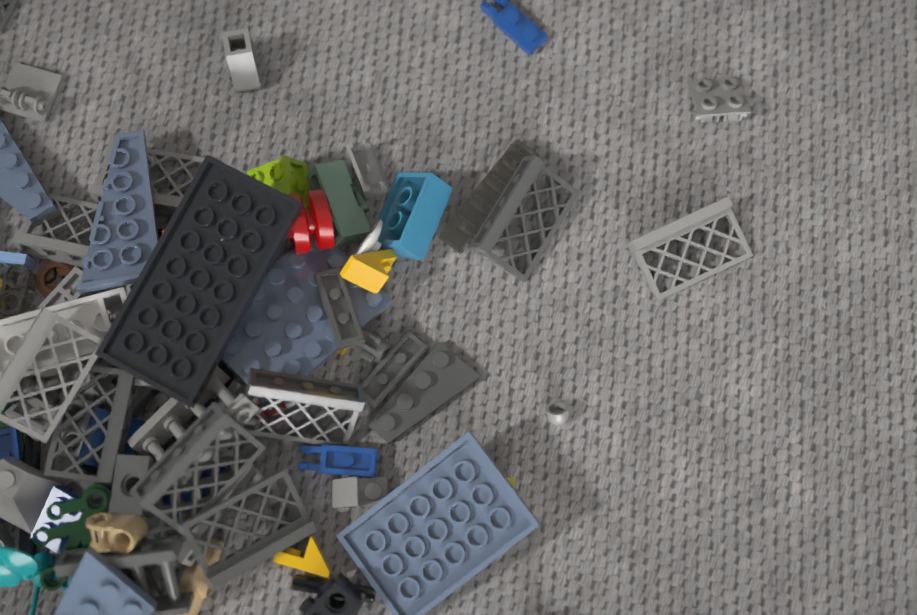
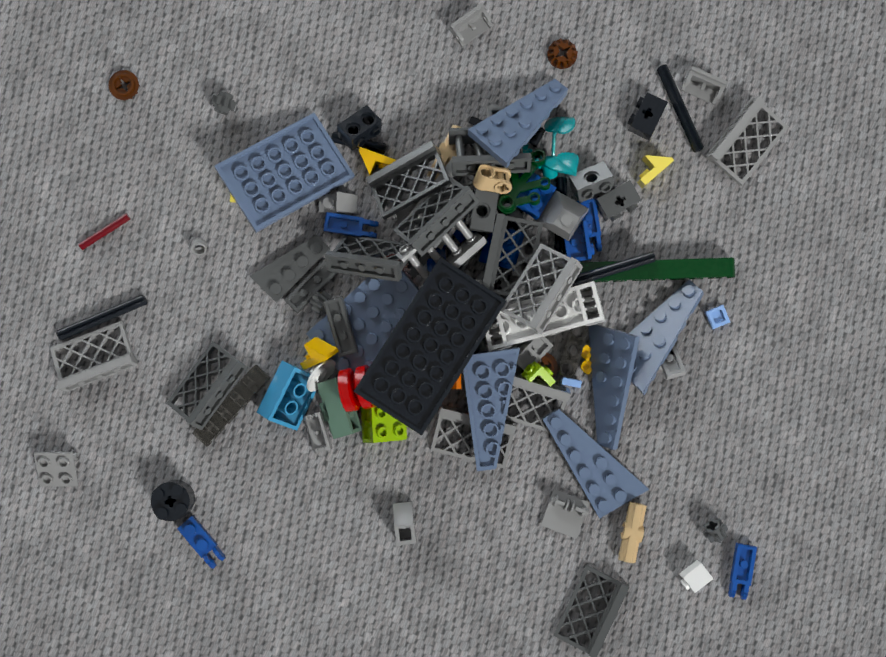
camera: 175 degrees left, 10 degrees up
none -> black axle [56,295,147,340]
none -> dark red bar [78,213,131,250]
none -> black brick [151,480,195,521]
none -> lime bracket [521,361,556,387]

